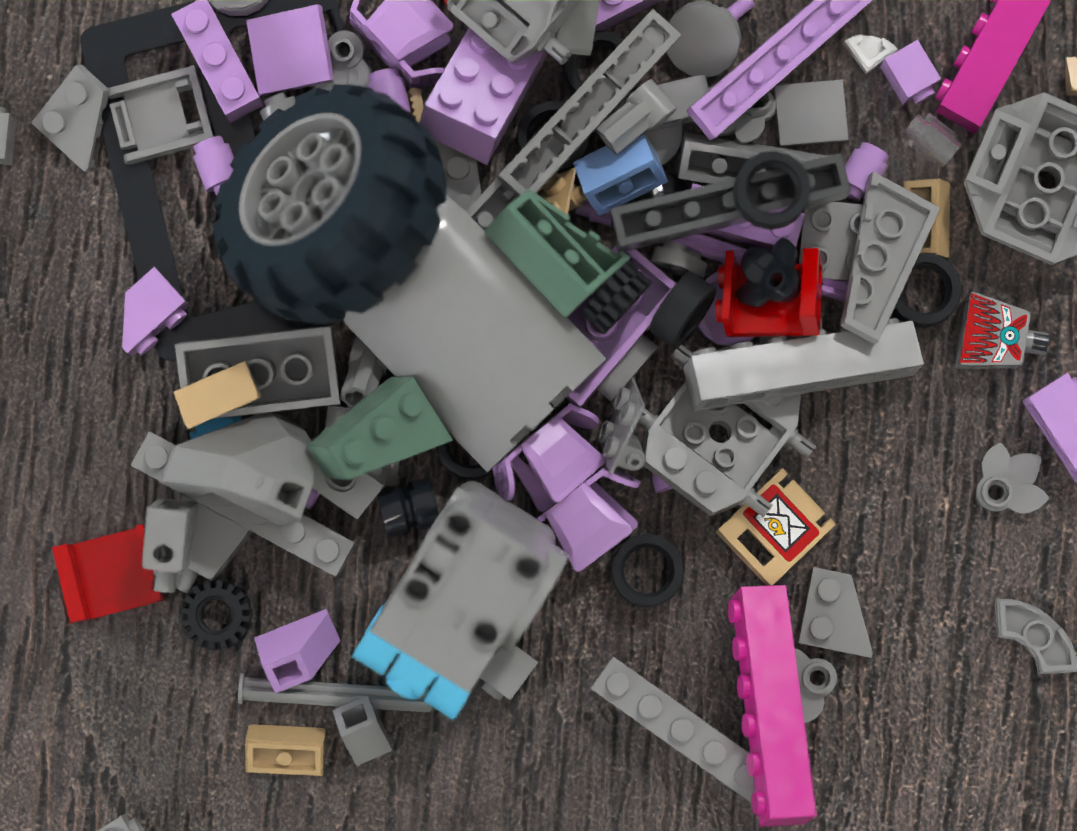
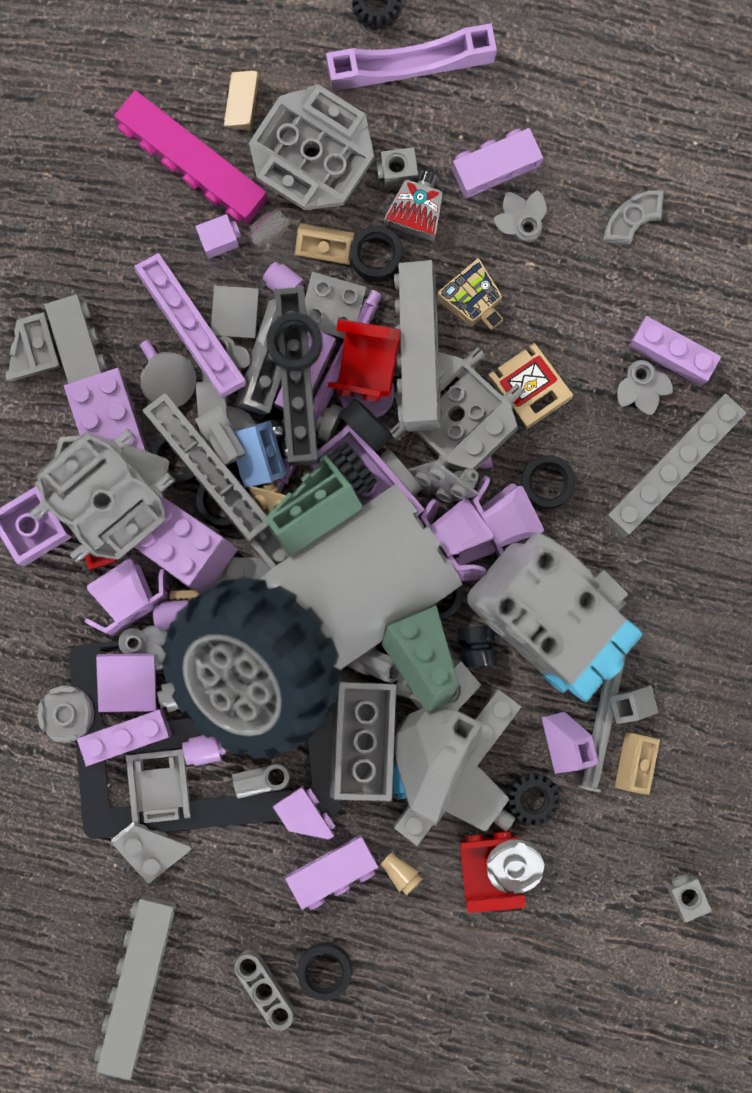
camera: 85 degrees left, 0 degrees up
light grey torso [142,498,198,593] -> none
tan slope [174,360,261,429] -> none
dark pink brick [728,585,817,827] -> none
black plate [735,237,801,308] -> none
light grey wing [797,567,873,658] -> none
light grey wing [840,172,940,344] -> none
white tile [843,35,898,74] -> none
none -> light grey piece [232,763,290,799]
none -> lavender brick [285,834,378,910]
none -> light grey brick [376,147,418,187]
none -> tan cone [380,853,423,896]
none -> torso [437,259,503,330]
none -> tile [487,840,544,894]
none -> lavender brick [628,316,721,387]

